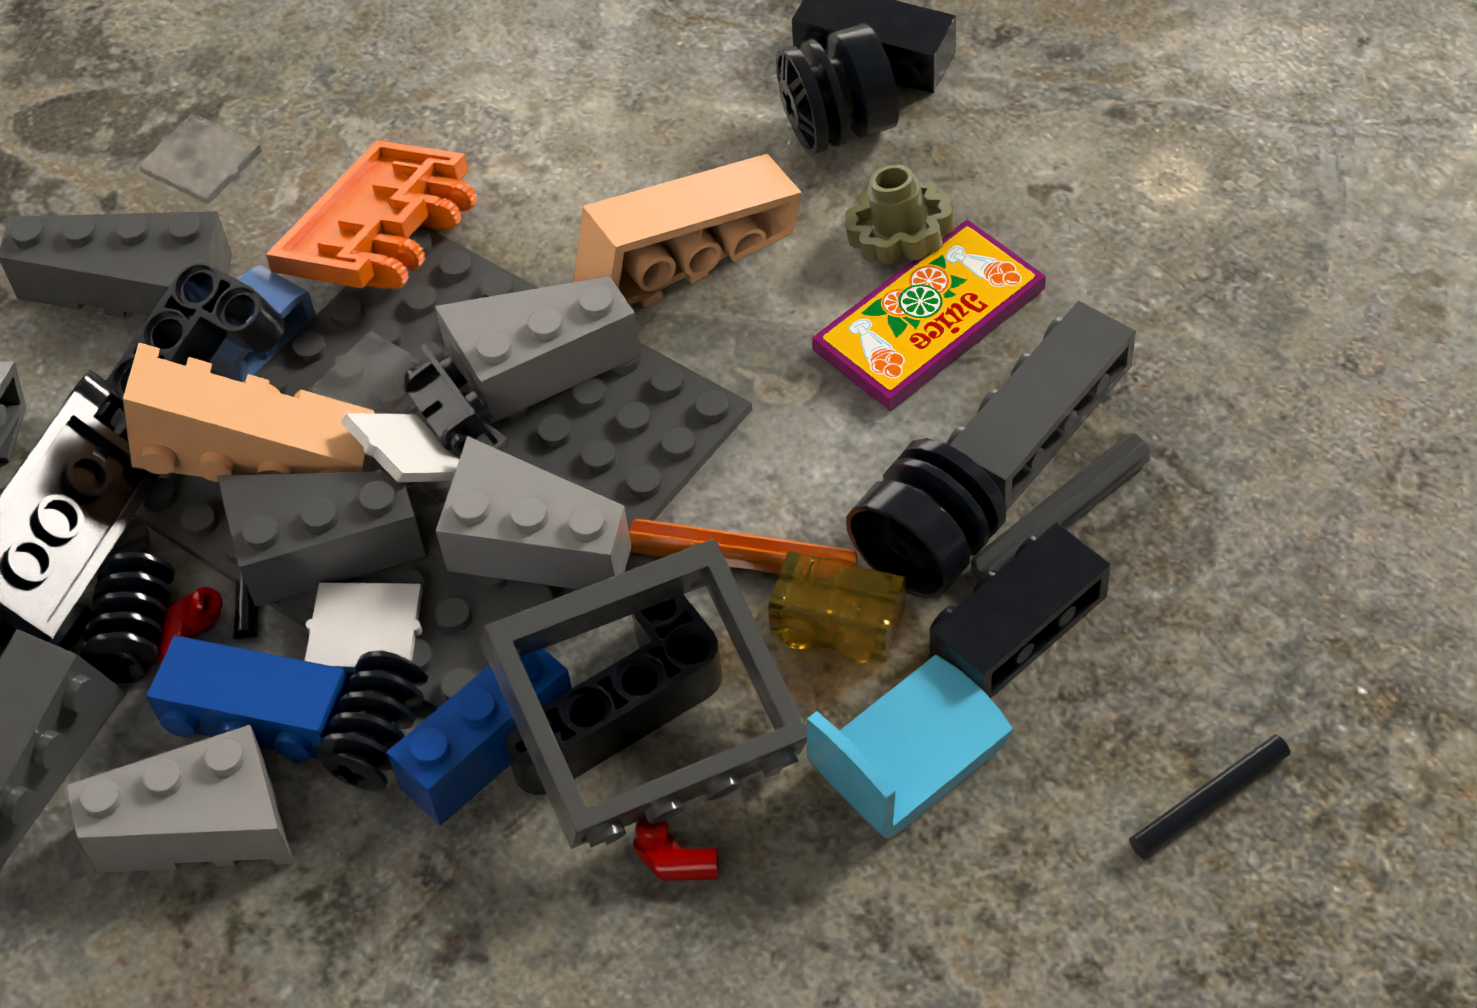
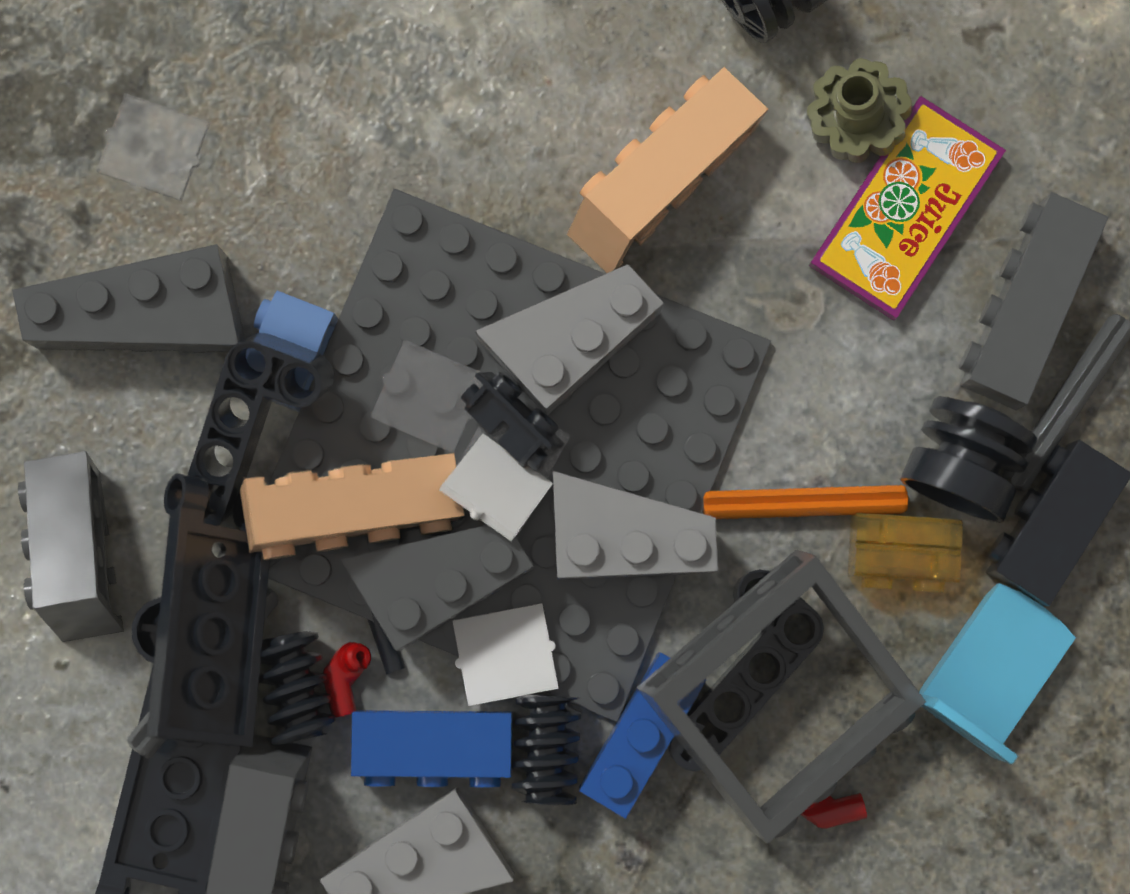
camera: 20 degrees left, 30 degrees up
orange hinge [266,140,478,290] -> none

